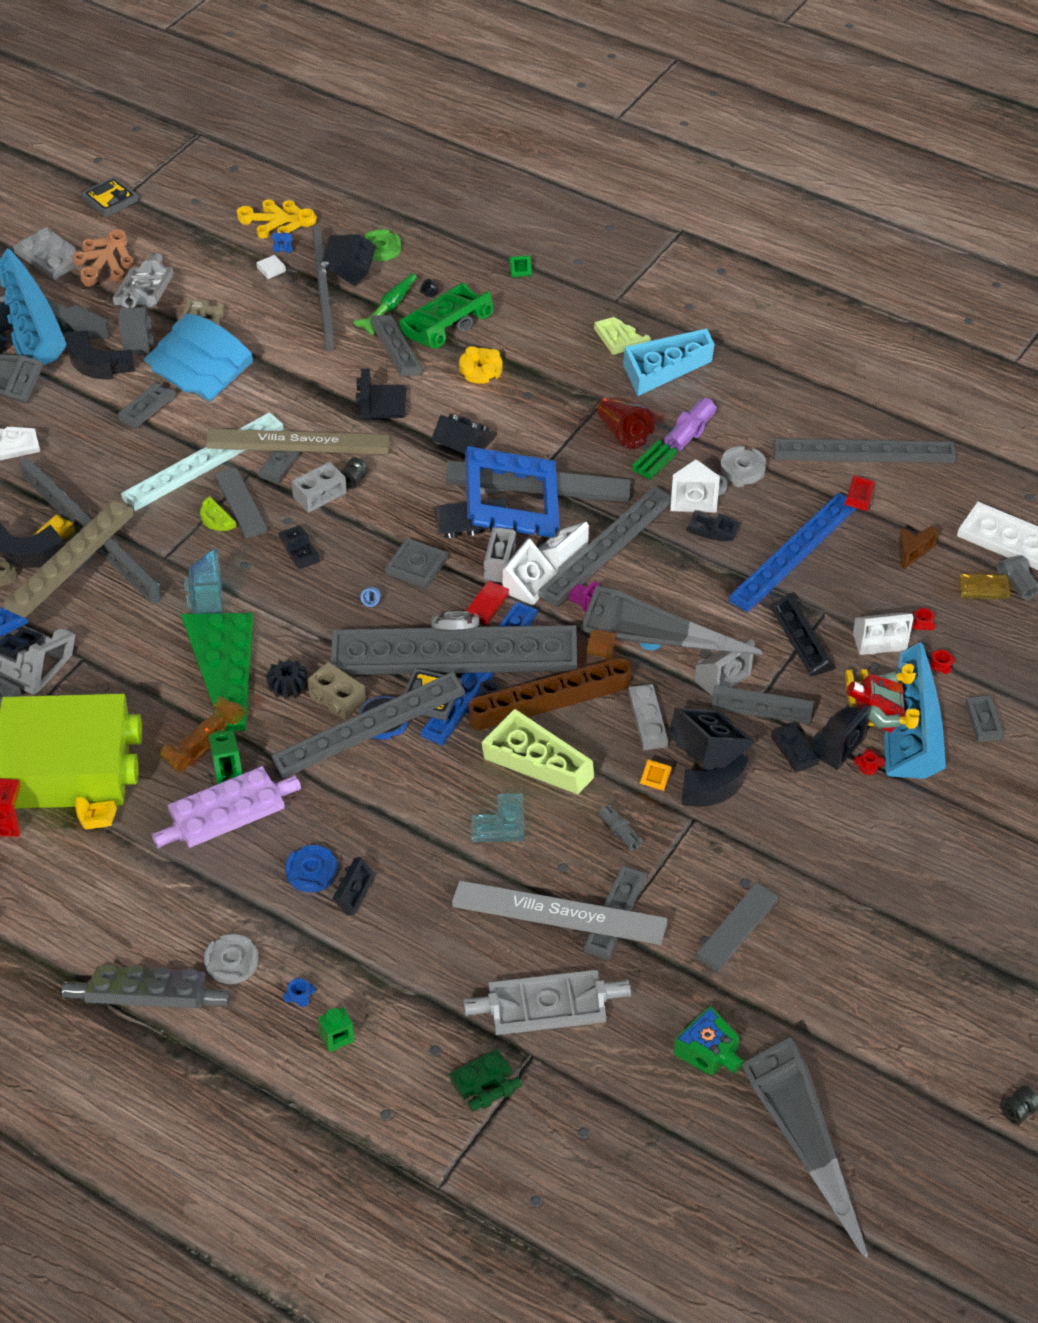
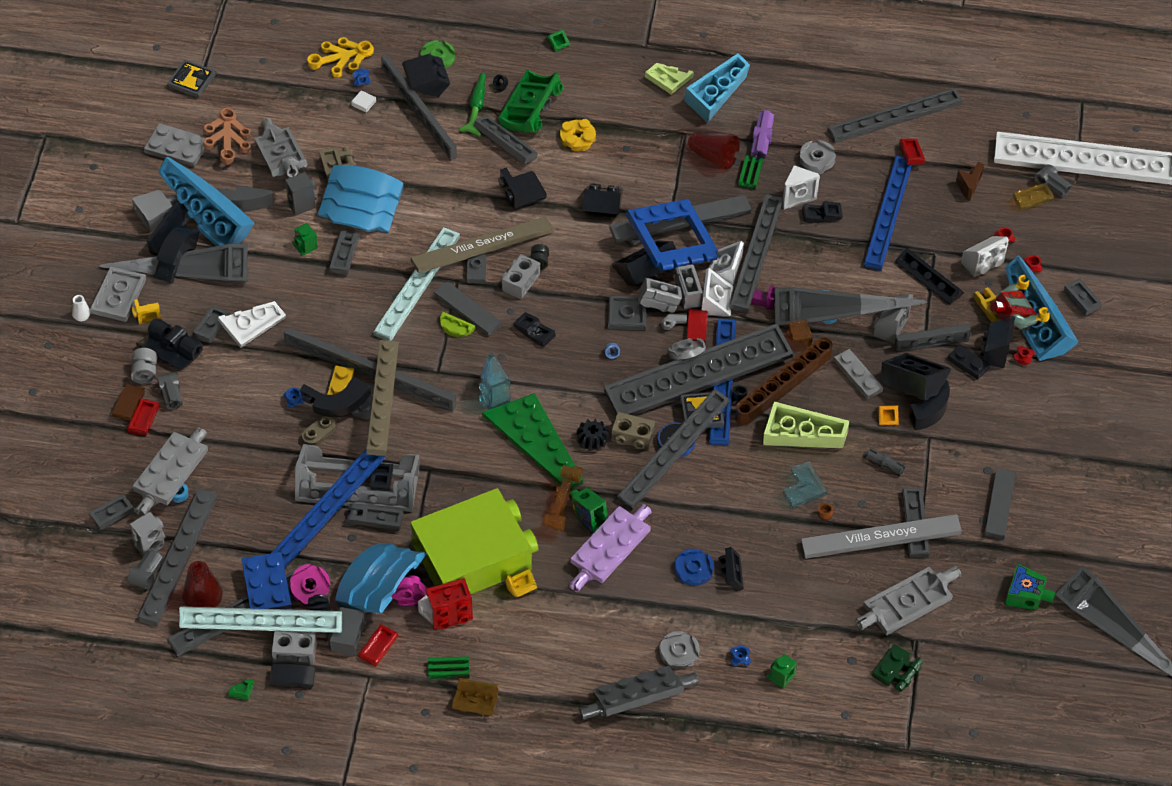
camera: 25 degrees left, 5 degrees up
black arch [66,330,135,380] -> none
none -> green brick [292,223,318,256]
none -> light grey brick [638,278,682,313]
none -> light grey arm [661,314,687,330]
none -> dark orange hinge [818,503,833,521]

